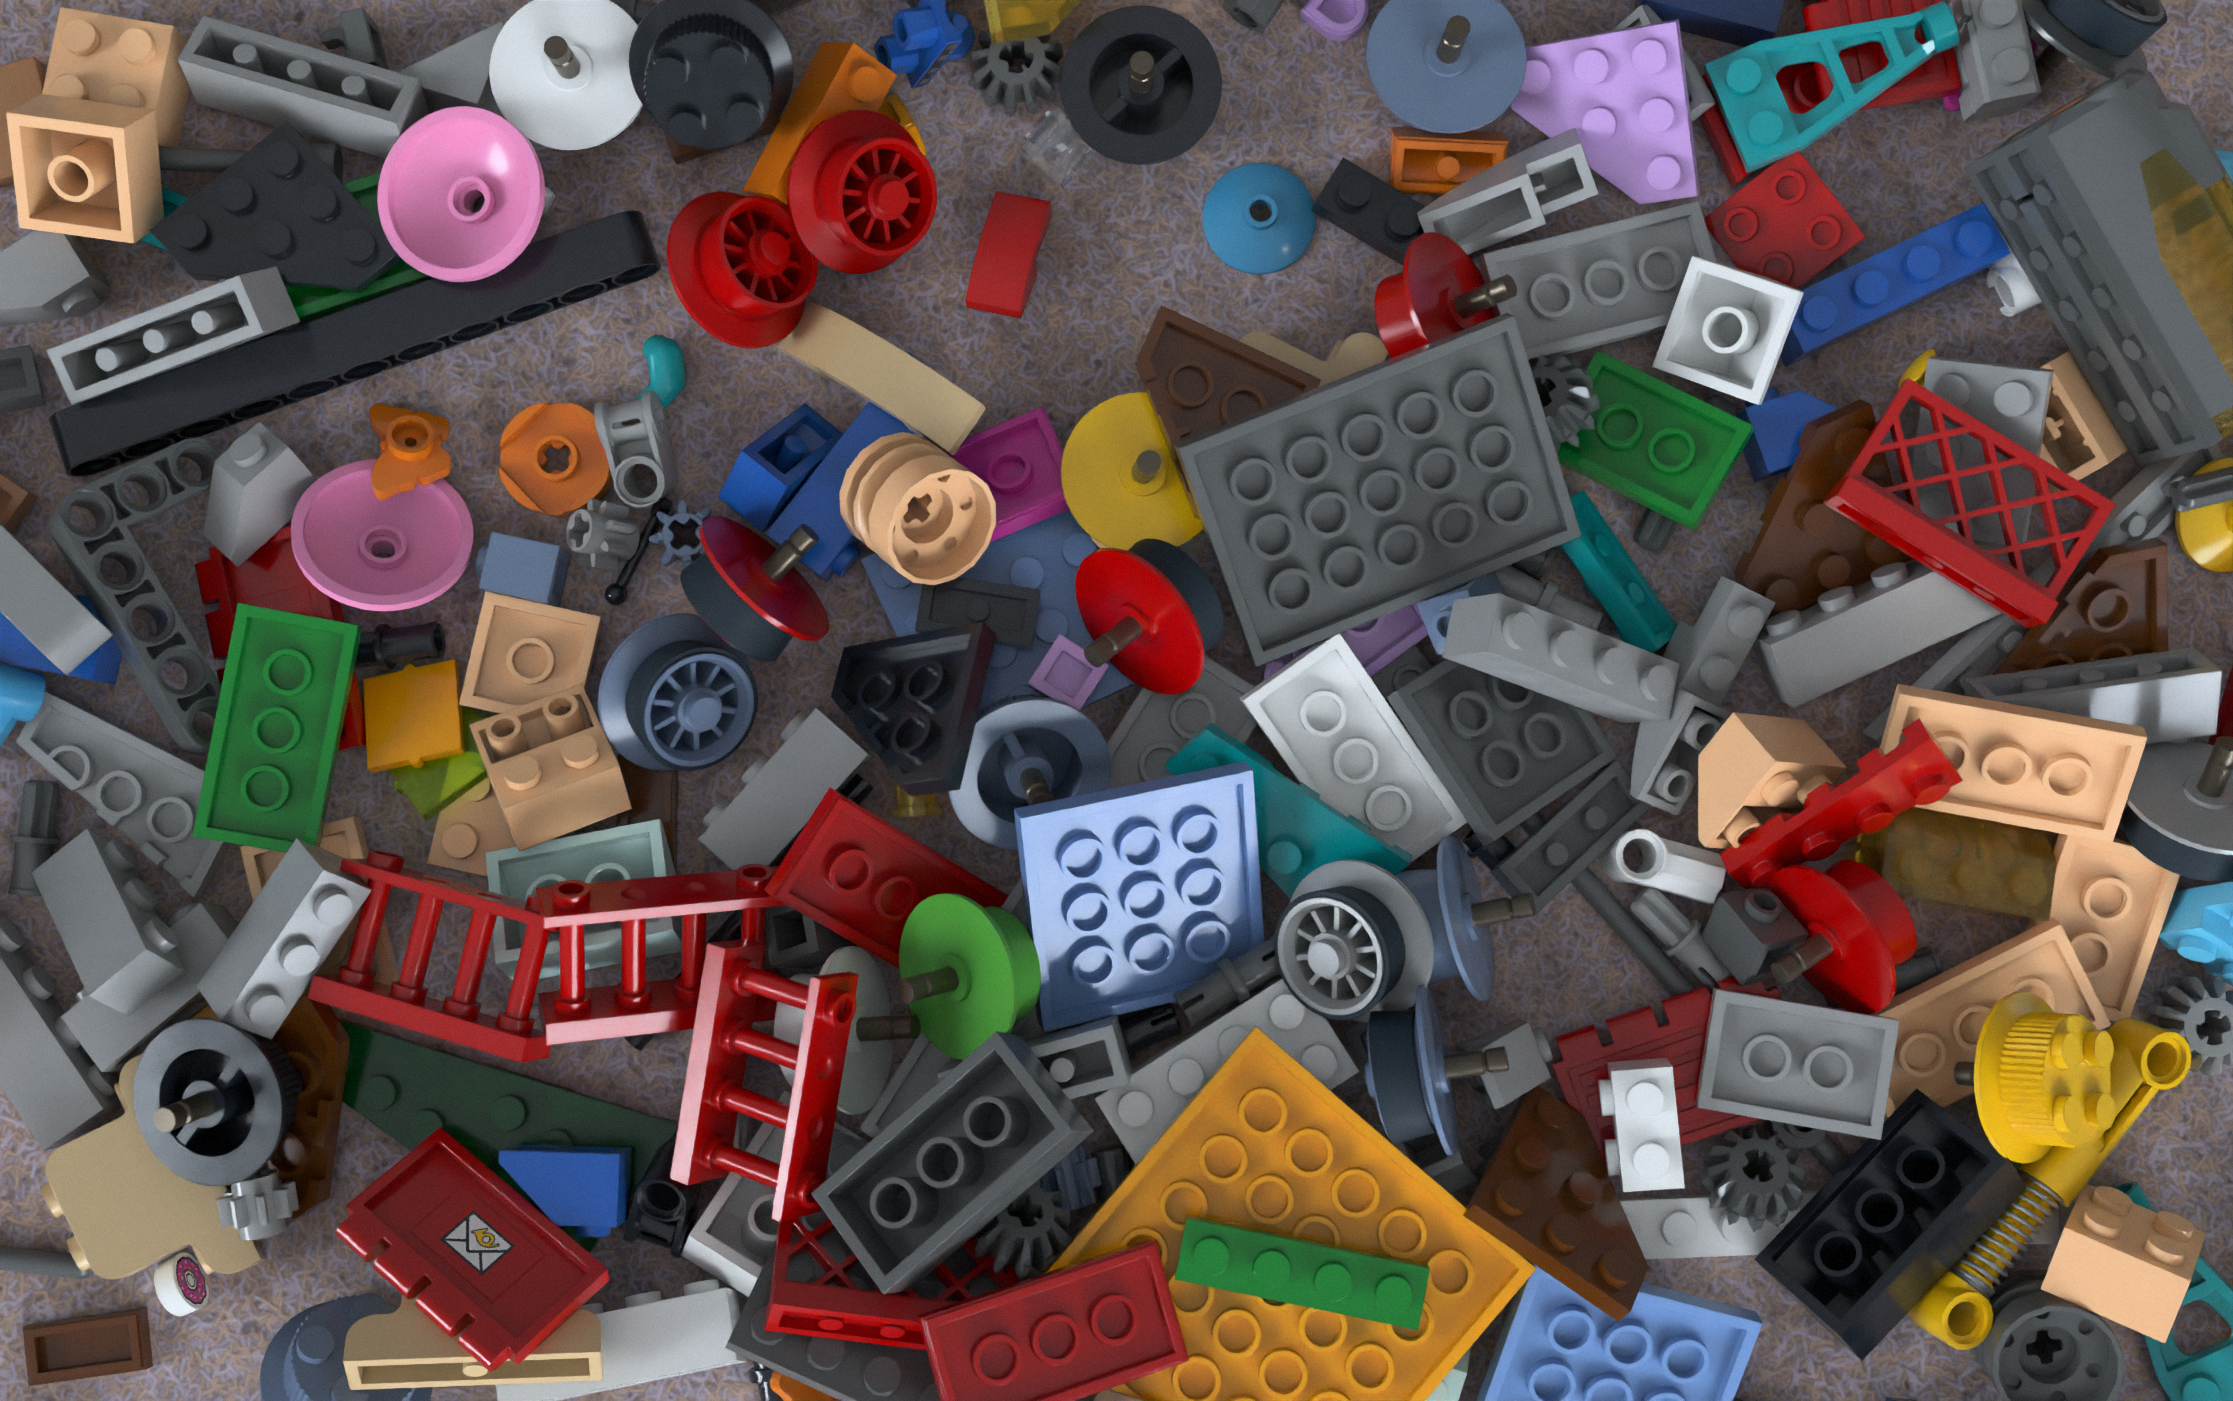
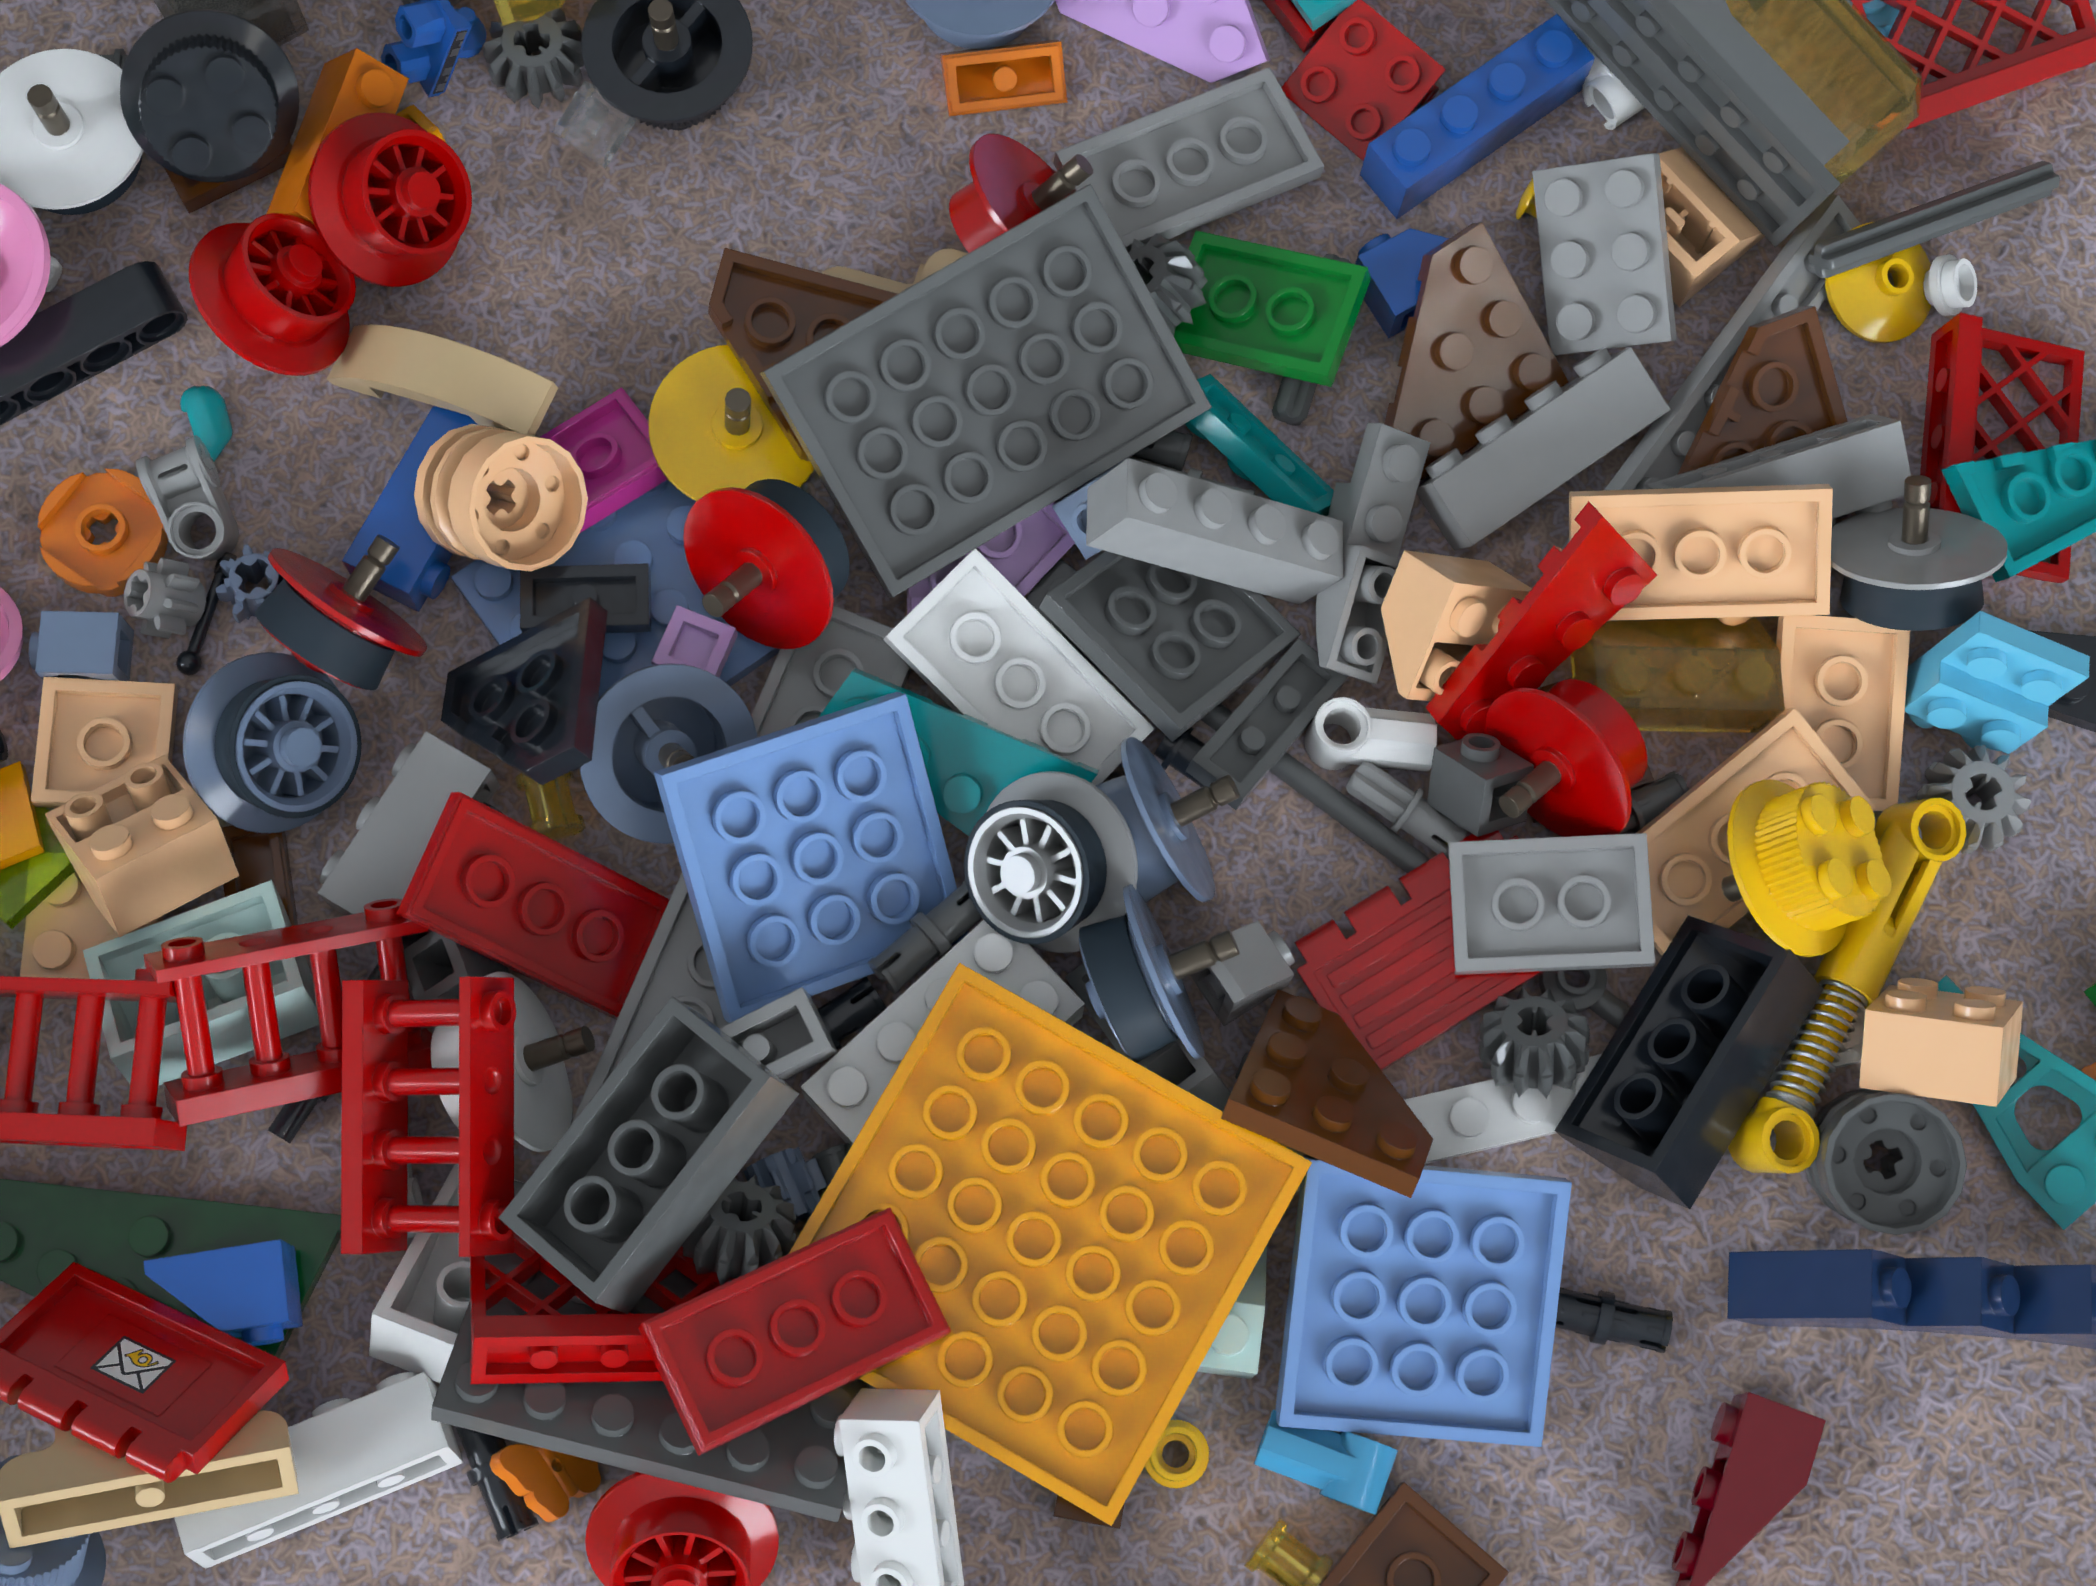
camera: 15 degrees left, 10 degrees down
black piece [623,1141,702,1259] -> none
blue slope [718,403,843,533] -> none
bright green piece [897,892,1041,1060] -> none
red slope [965,191,1052,318] -> none
green plate [1175,1215,1430,1330] -> none
dark azure dish [1203,163,1316,275] -> none
black plate [1311,157,1426,266] -> none
light grey slope [1417,128,1599,255] -> none
white brick [1598,1058,1685,1192] -> none
white slope [1652,256,1804,405] -> none
red fence [1823,378,2116,628] -> none

